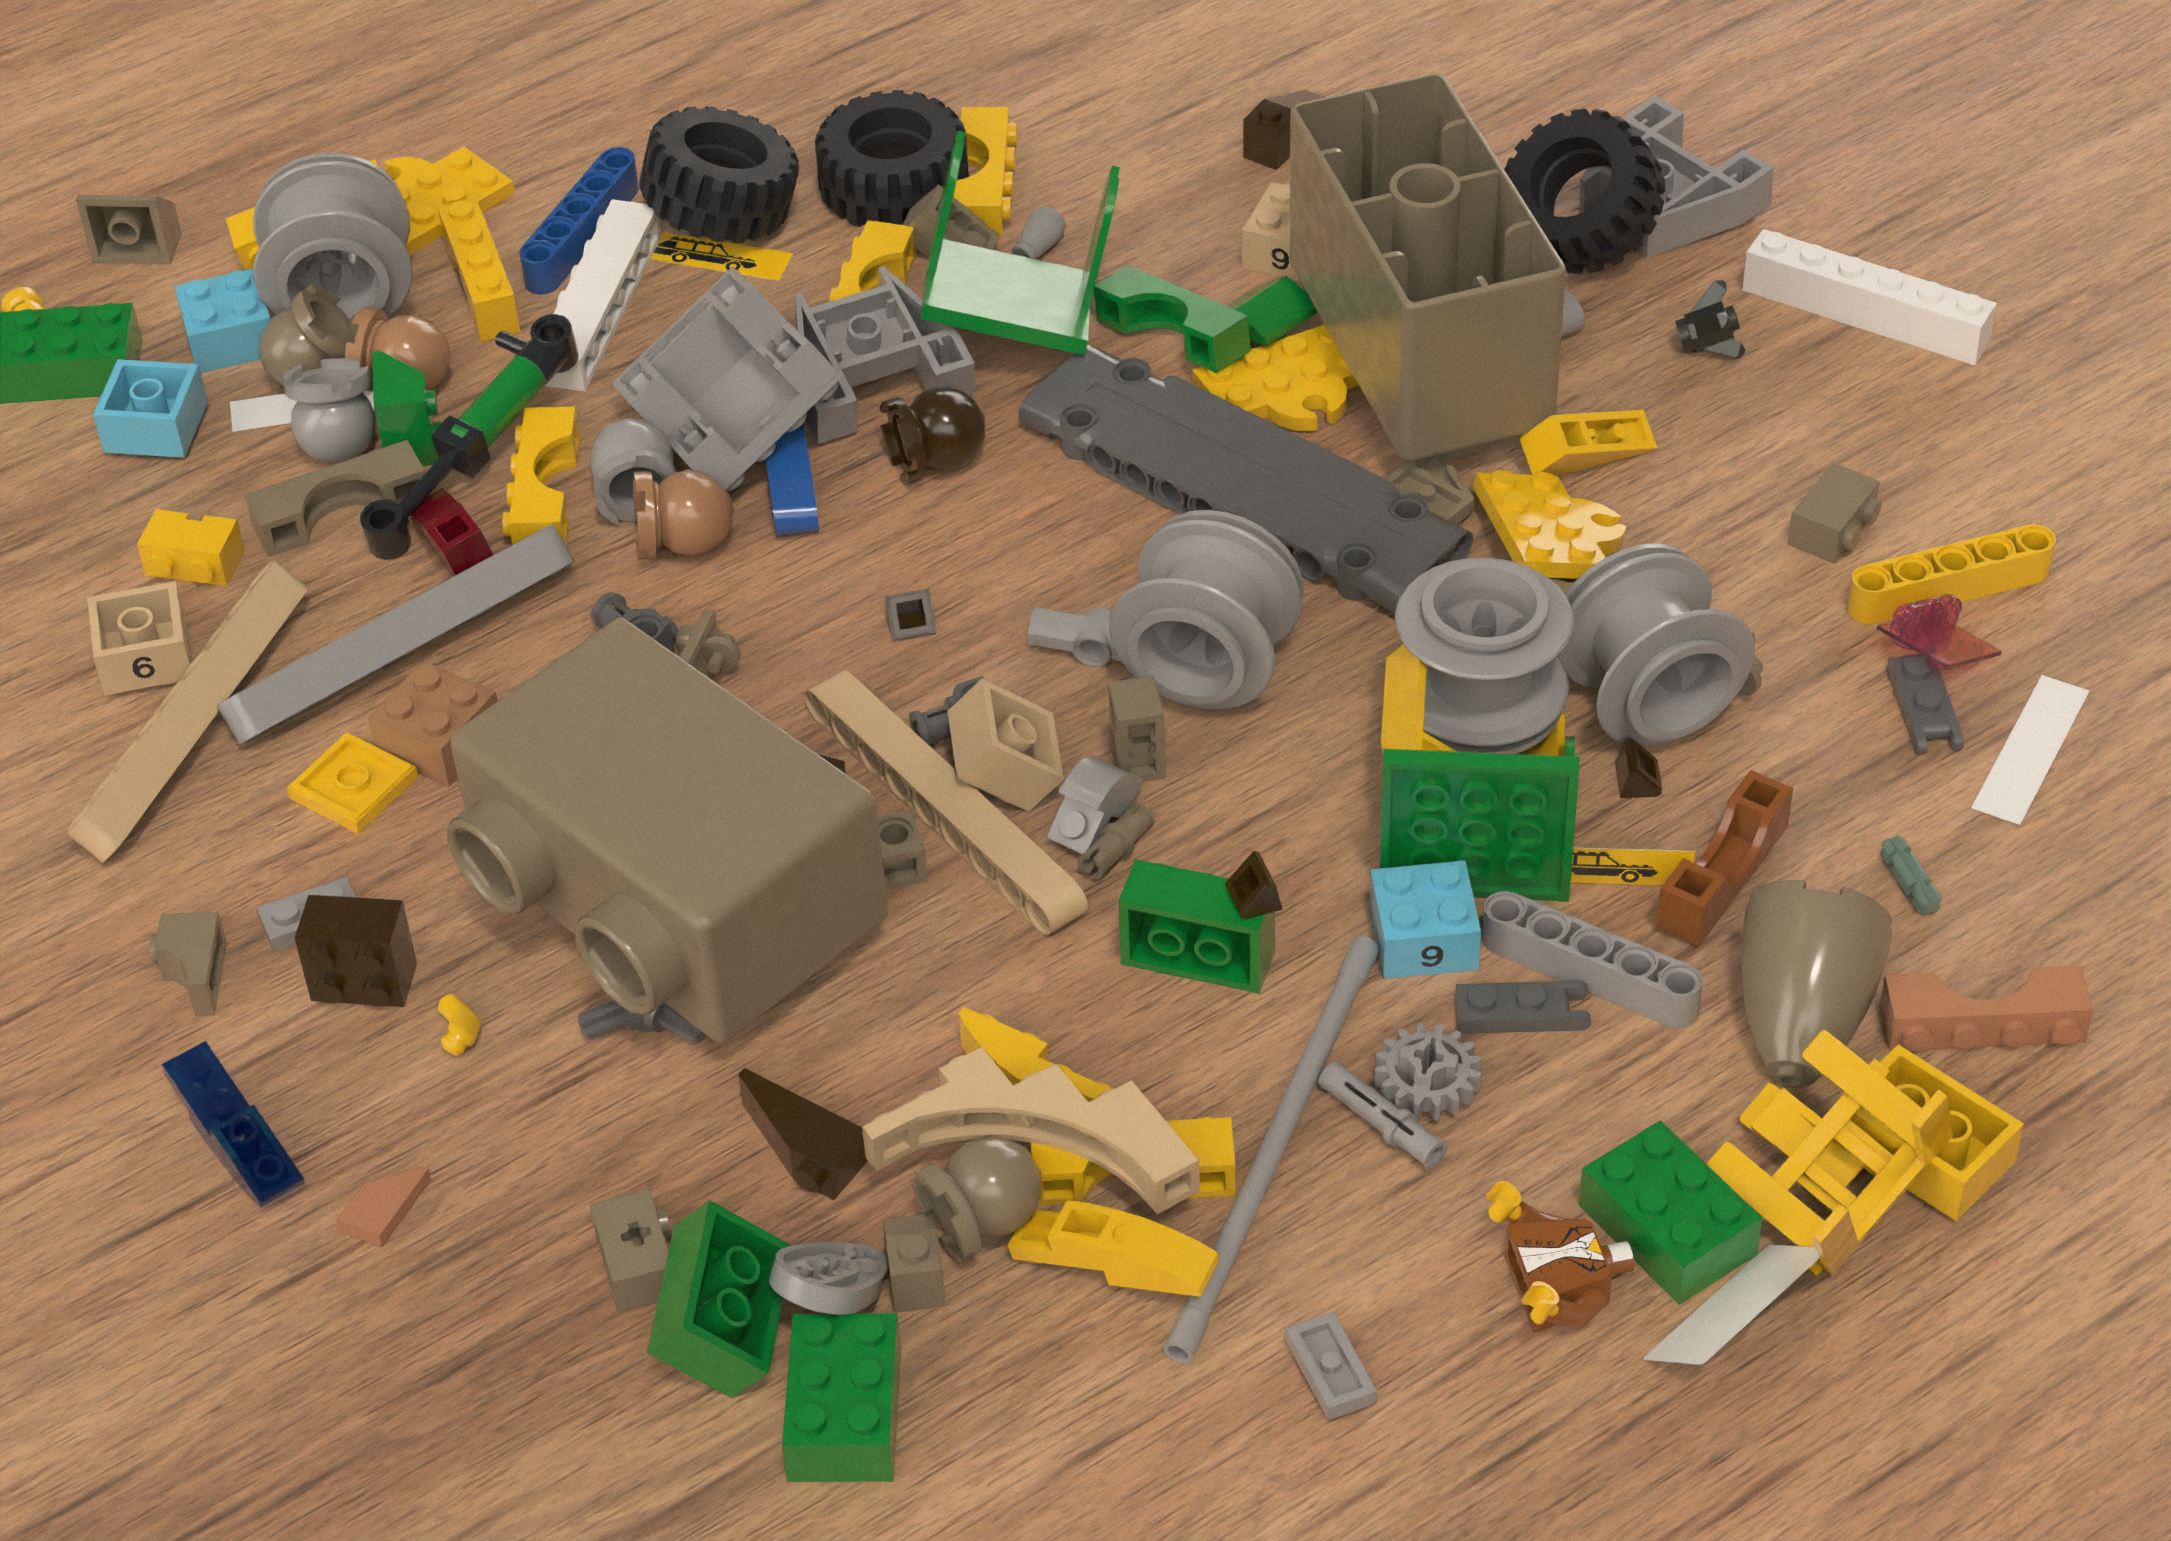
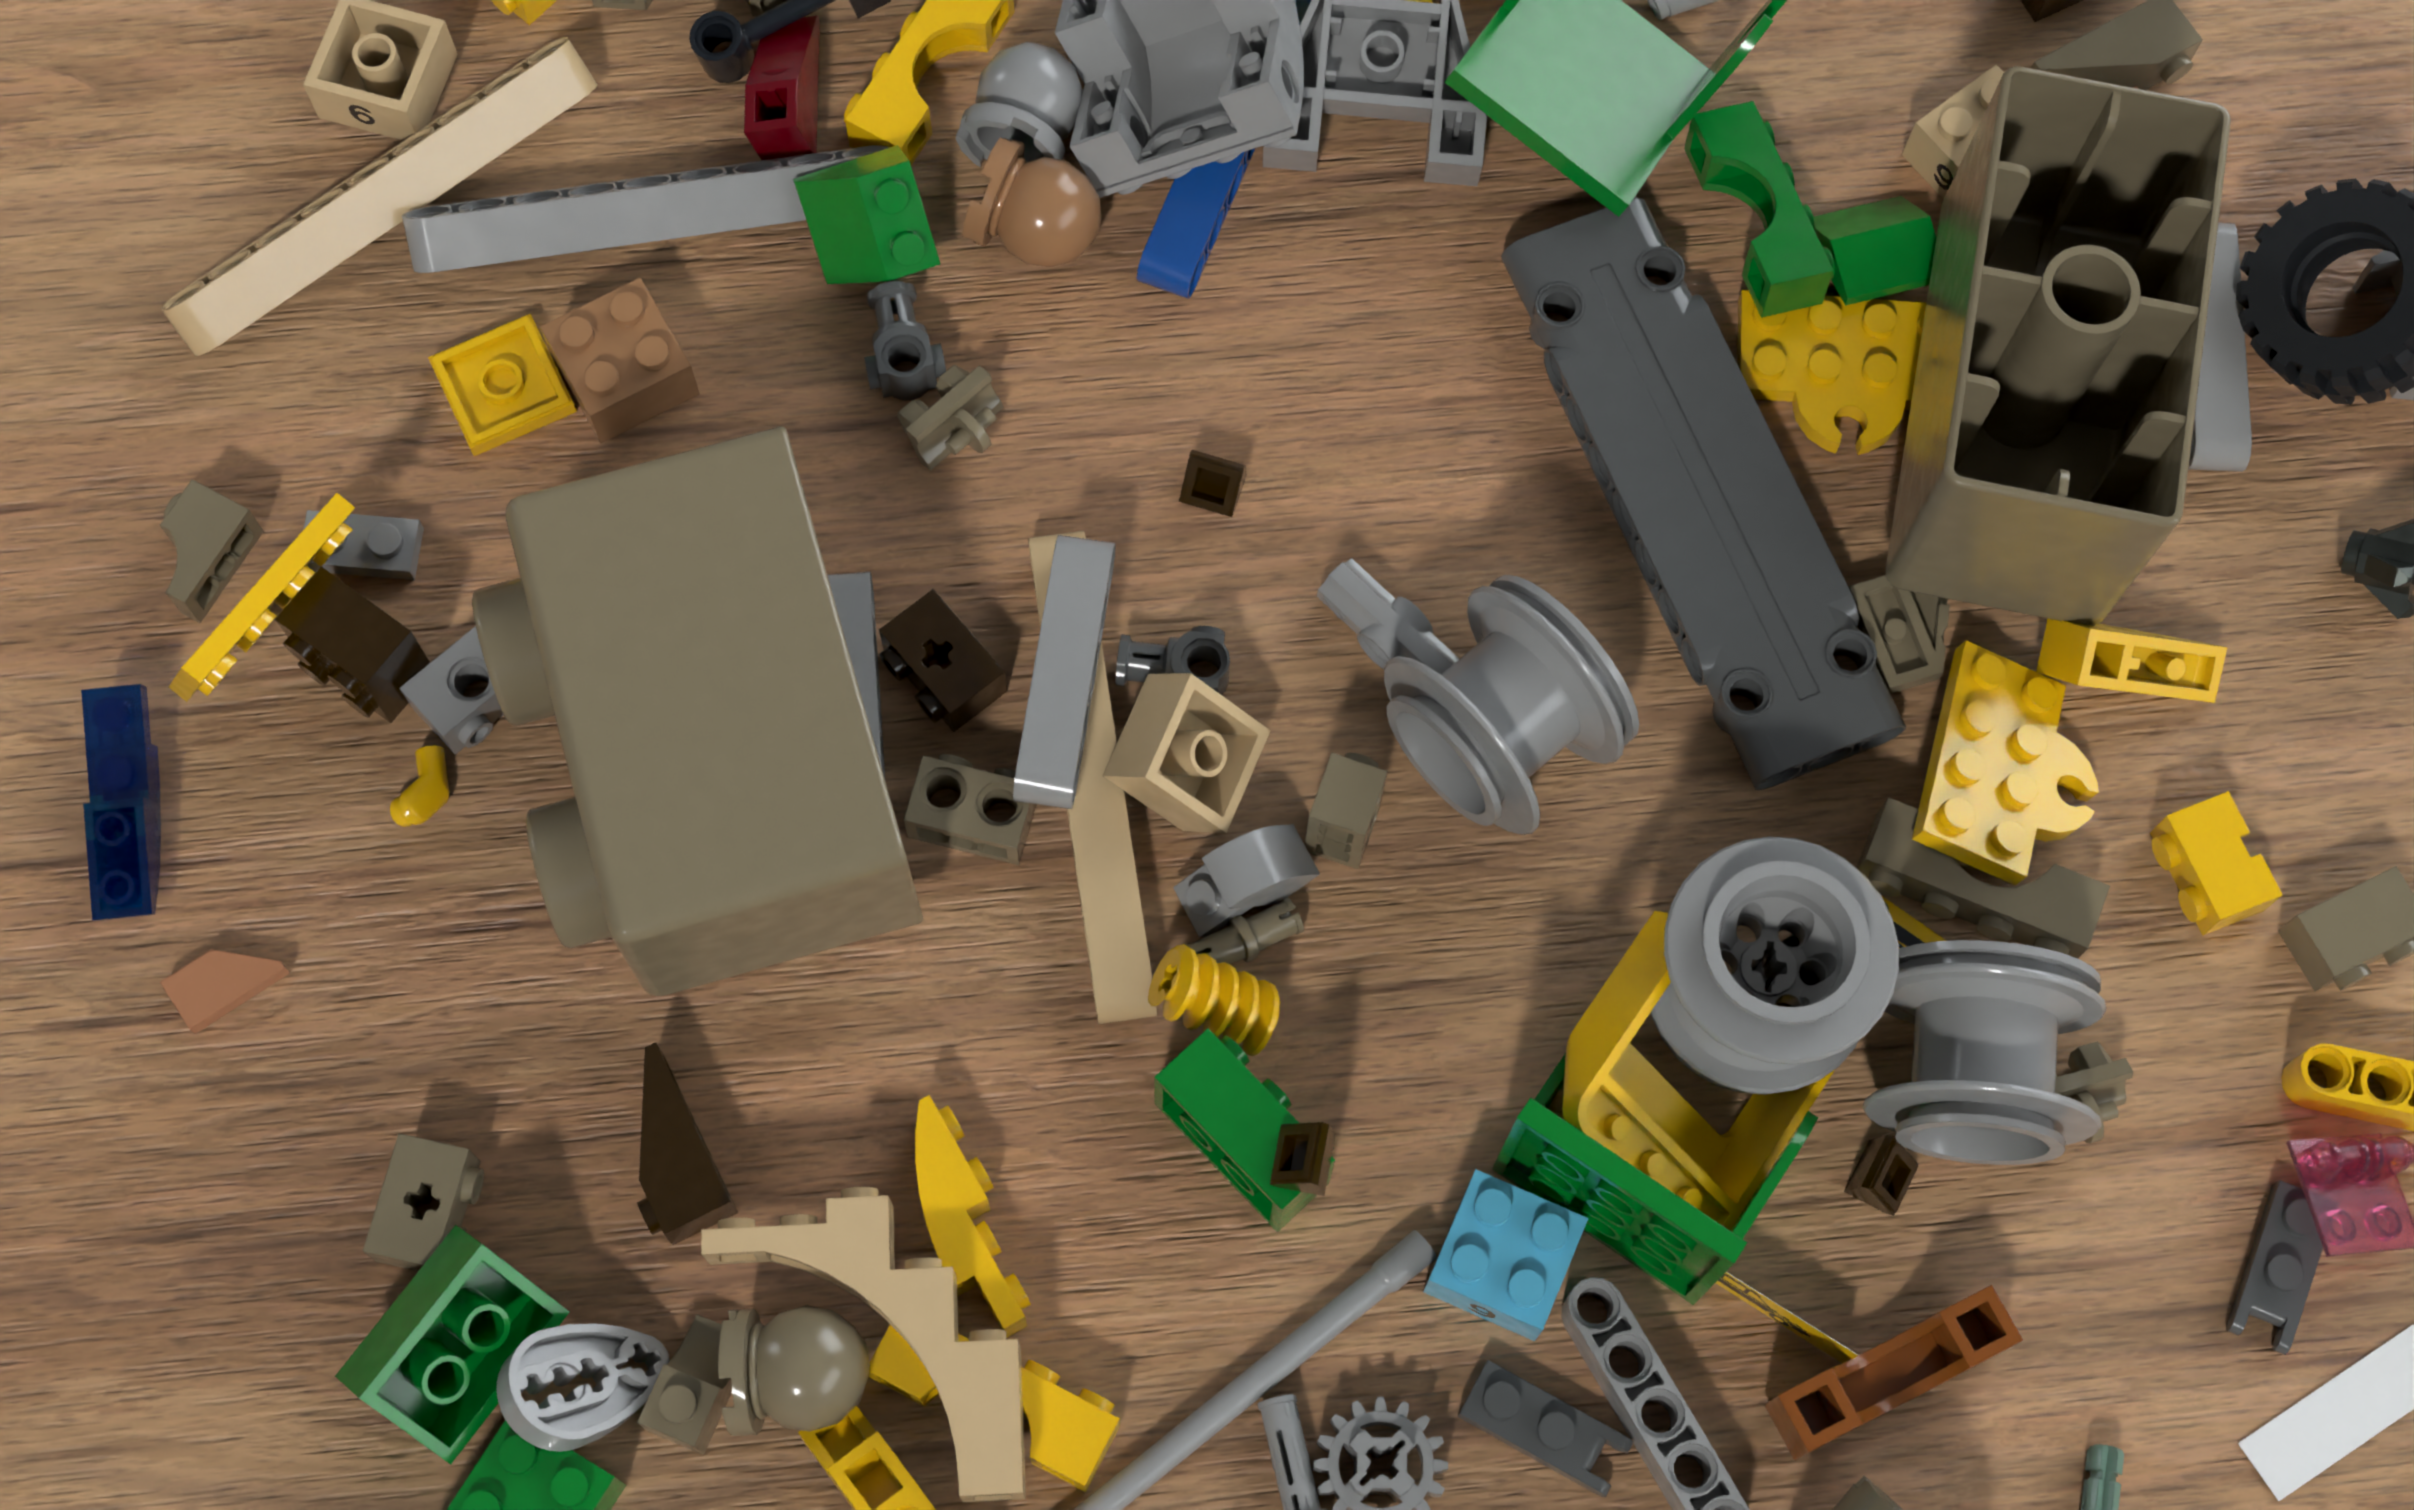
camera: 25 degrees right, 25 degrees up
dark brown tile [880,387,986,484] -> none
none -> yellow plate [168,493,355,702]
none -> light grey brick [399,626,504,755]
none -> green slope [793,145,941,284]
none -> light grey beam [1013,535,1116,809]
none -> yellow piece [1148,944,1281,1056]
none -> yellow brick [2150,791,2283,936]

